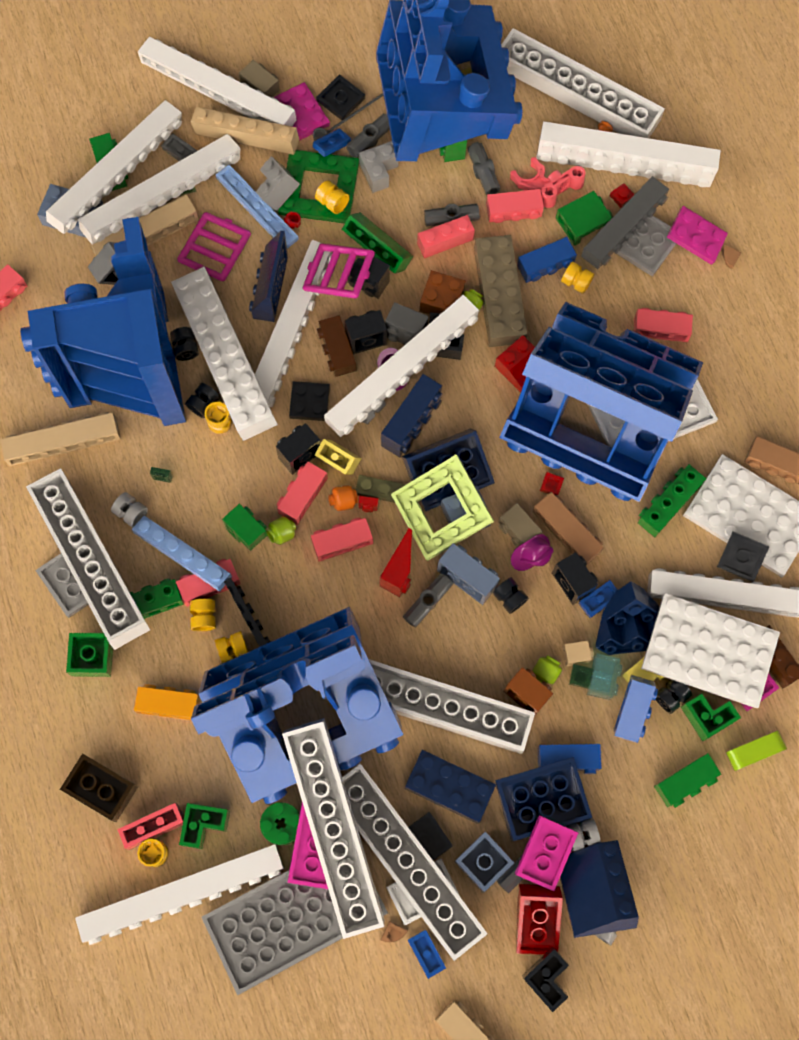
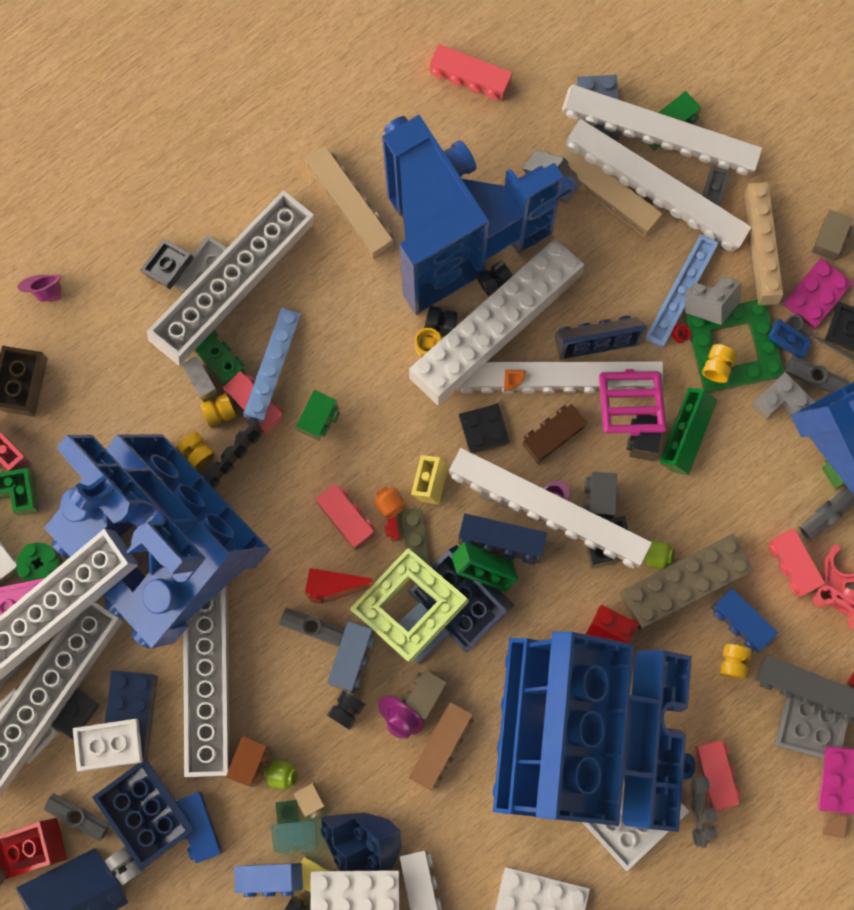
camera: 75 degrees right, 5 degrees up
green brick [66,633,113,677] -> none
light grey wheel [111,492,148,528] -> none
light orange brick [134,684,200,720] -> none
white brick [138,37,296,127] -> none
clear green tile [150,467,173,483] -> none
dark pink bar [177,212,251,282] -> none
lime head [266,517,296,545] -> none
black brick [276,423,321,475] -> none
coral brick [276,462,328,525] -> none
black brick [345,310,387,355] -> none
coral brick [417,215,475,259] -> none
dark orange brick [419,270,466,314] -> none
dark grey piece [424,204,480,227] -> none
sand blue brick [454,832,514,893] -> none
dark pink plate [515,815,578,891] -> none
red plate [540,472,564,495] -> none
black brick [552,552,598,605] -> none
green panel [555,191,613,246] -> none
blue plate [578,580,617,618] -> none
green brick [638,464,707,538] -> none
none -> magenta piece [18,274,62,302]
none -> white tile [73,719,143,772]
none -> plate [140,239,194,290]
none -> flat silver piece [181,355,219,402]
none -> green brick [451,542,518,592]
none -> orange tile [504,369,526,391]
none -> dark grey plant [691,776,717,848]

